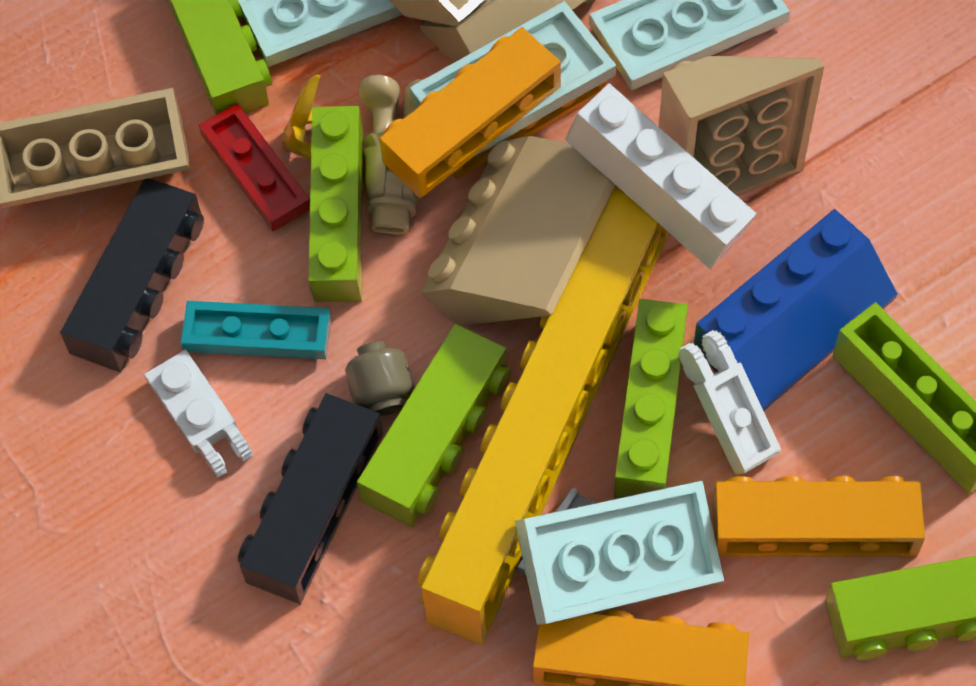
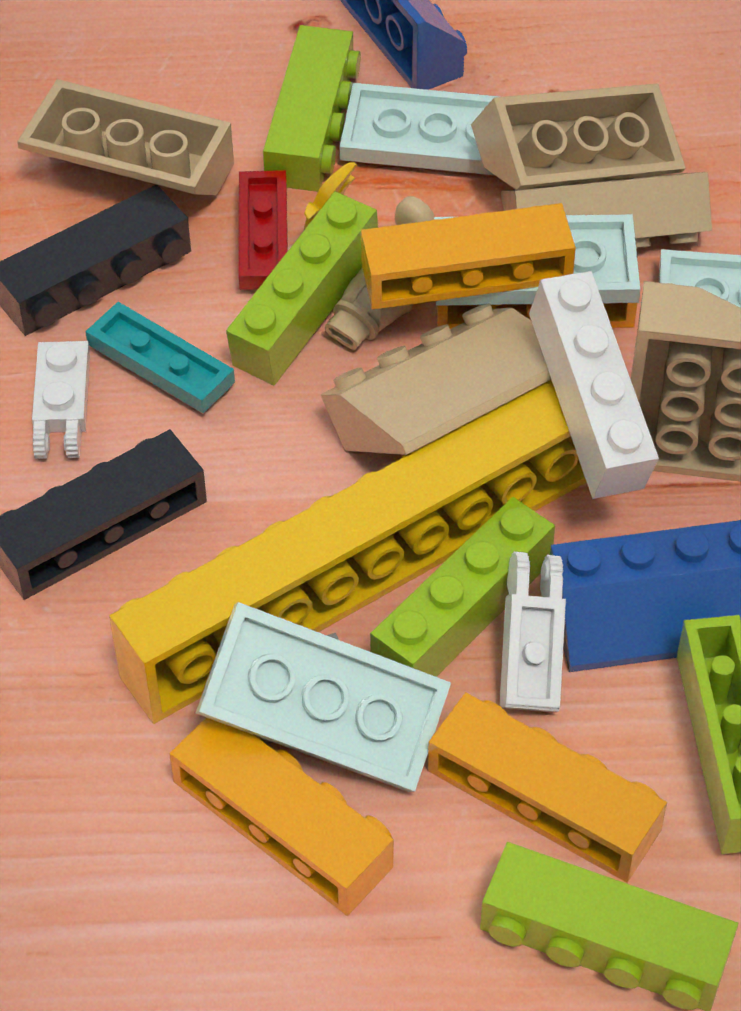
camera: 30 degrees right, 10 degrees down
dark tan head [345,341,414,416] -> none
lime brick [357,323,511,527] -> none

